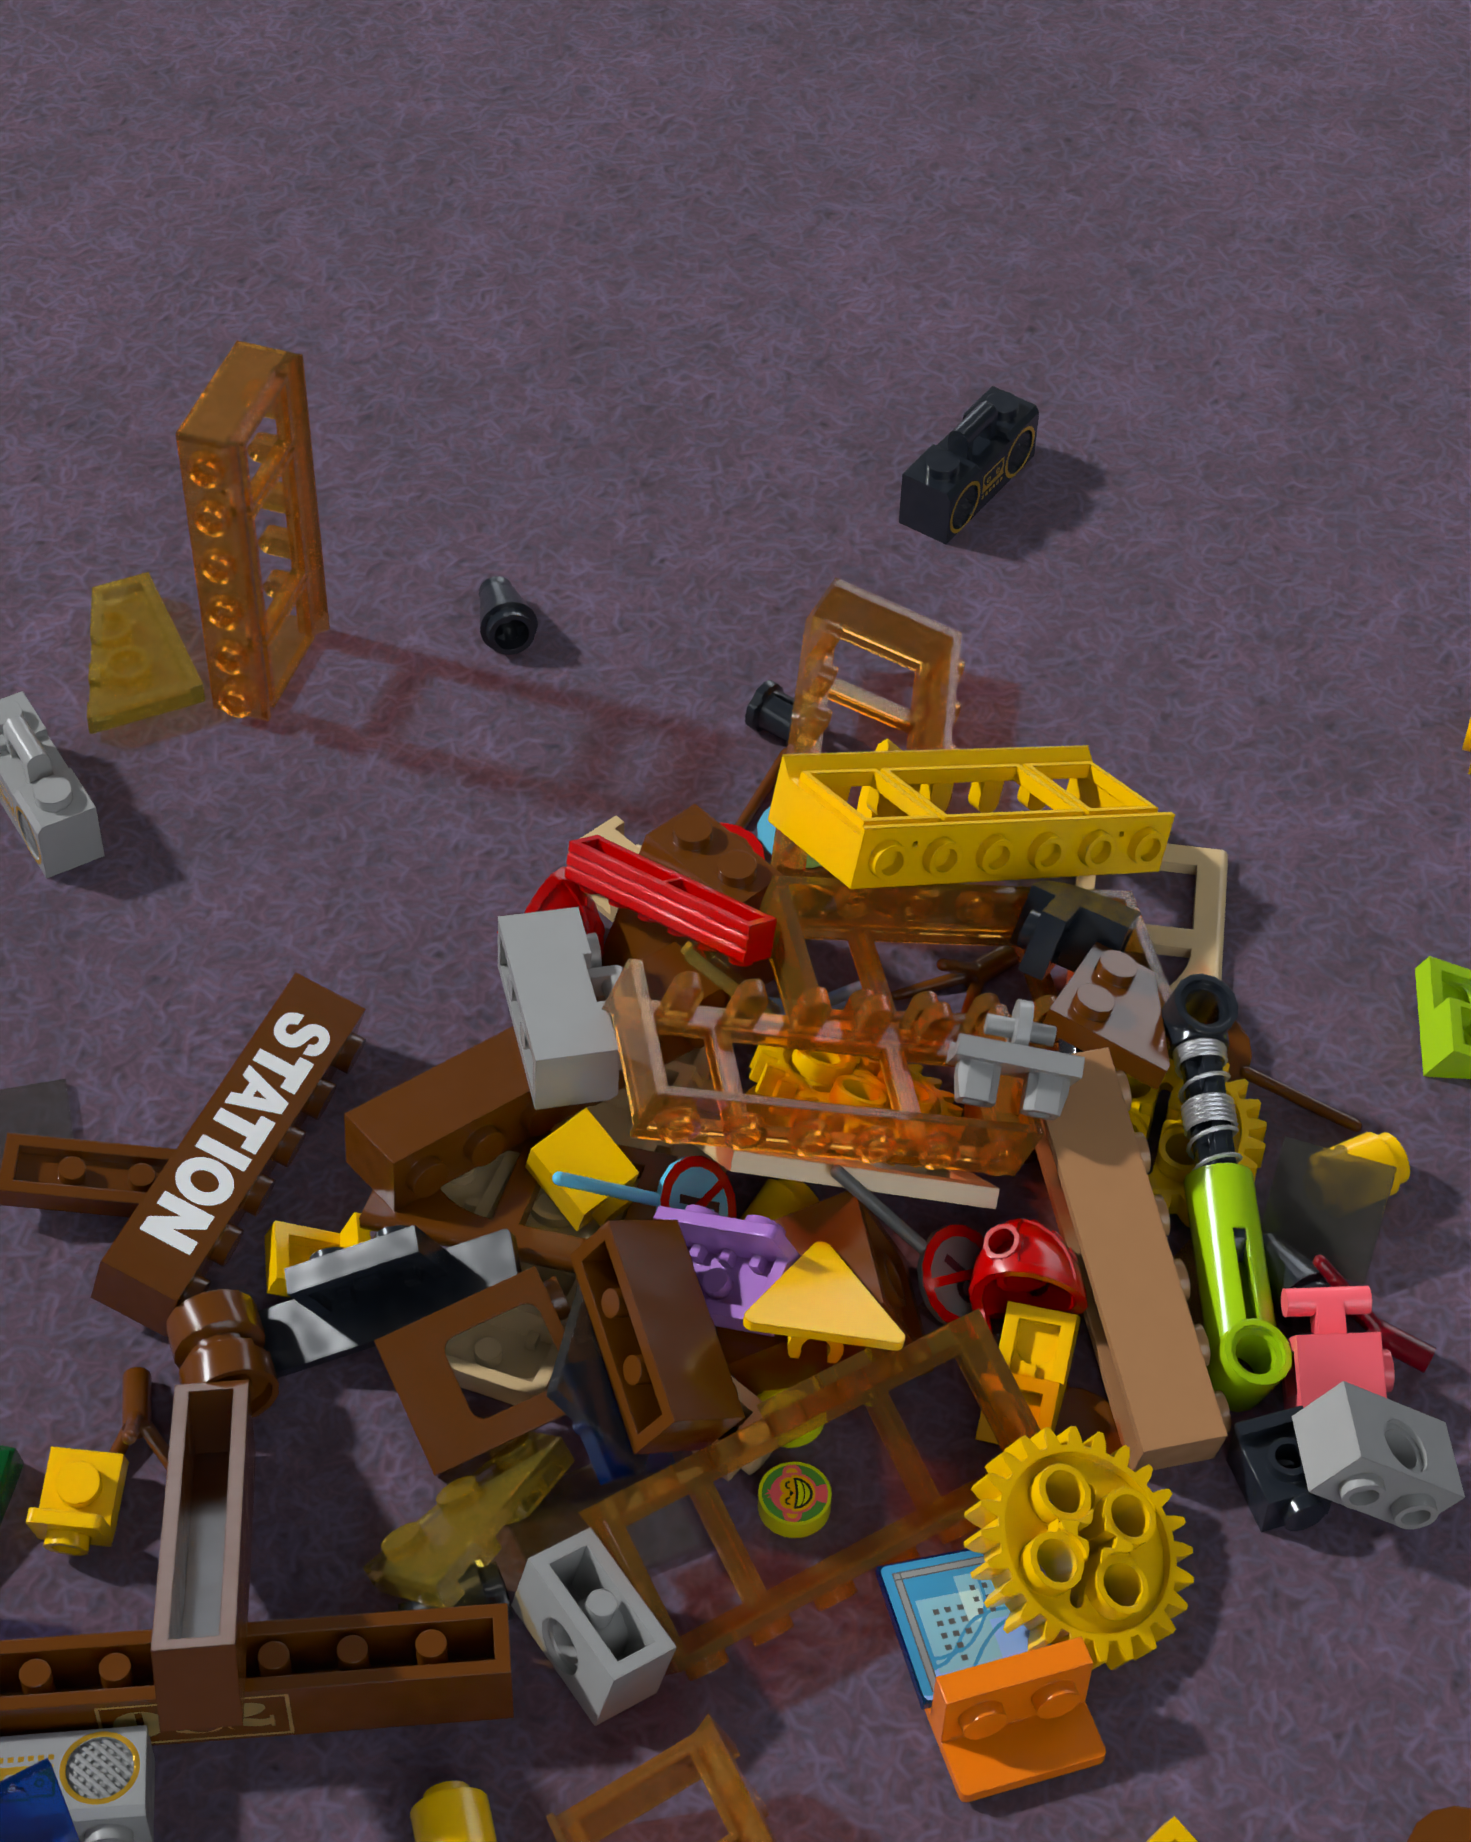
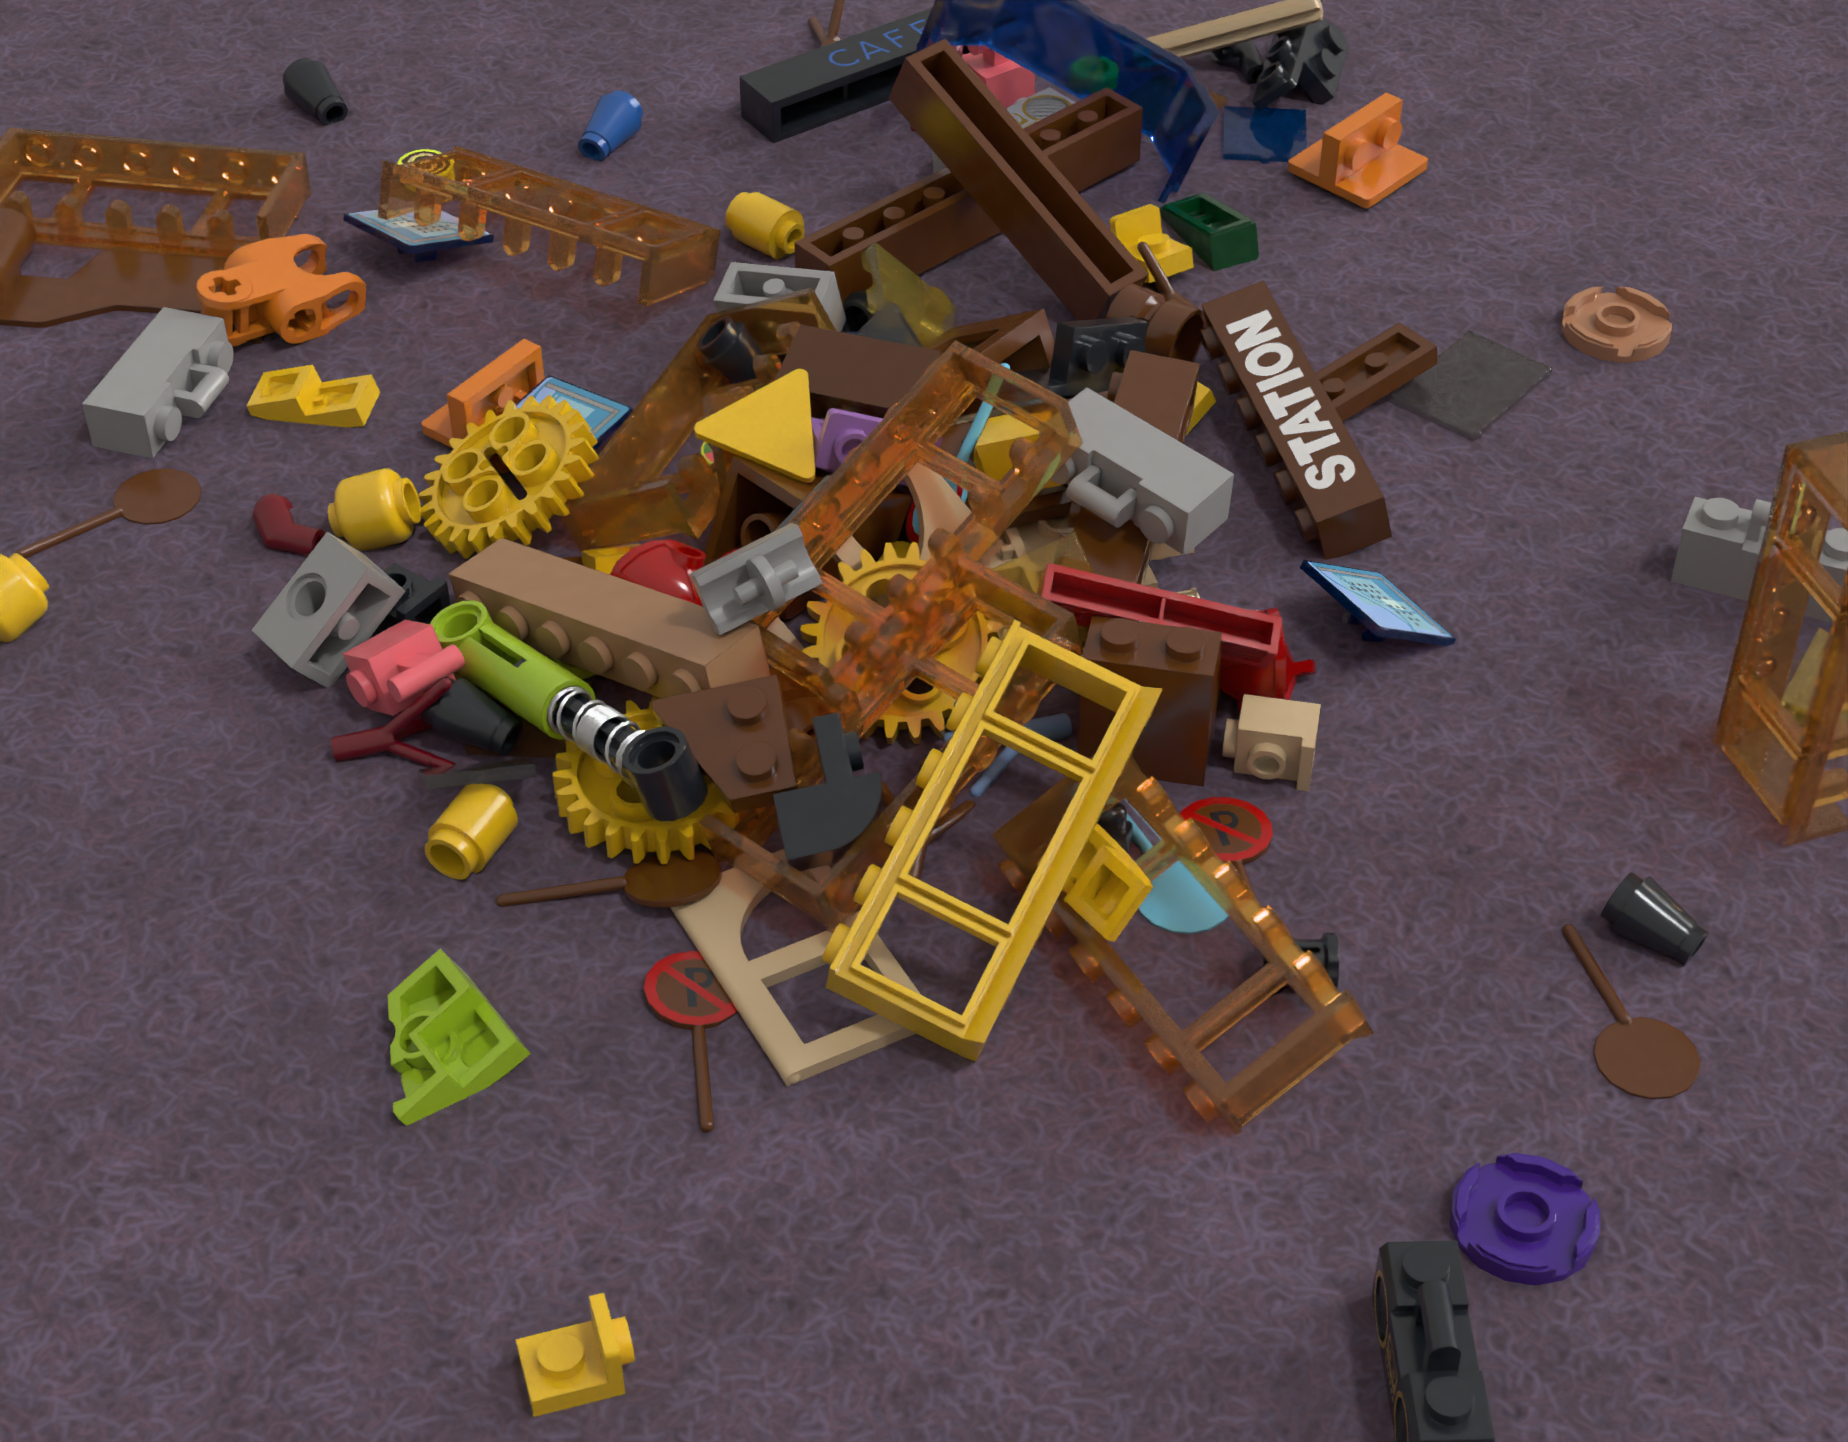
camera: 145 degrees right, 5 degrees down
none -> dark red arm [252,494,325,556]
none -> yellow head [328,468,421,551]
none -> reddish brown piece [643,951,738,1133]
none -> black cone [697,316,777,393]
none -> piece [1299,560,1456,646]
none -> dark purple tile [1450,1153,1601,1285]
none -> reddish brown piece [1562,924,1701,1099]

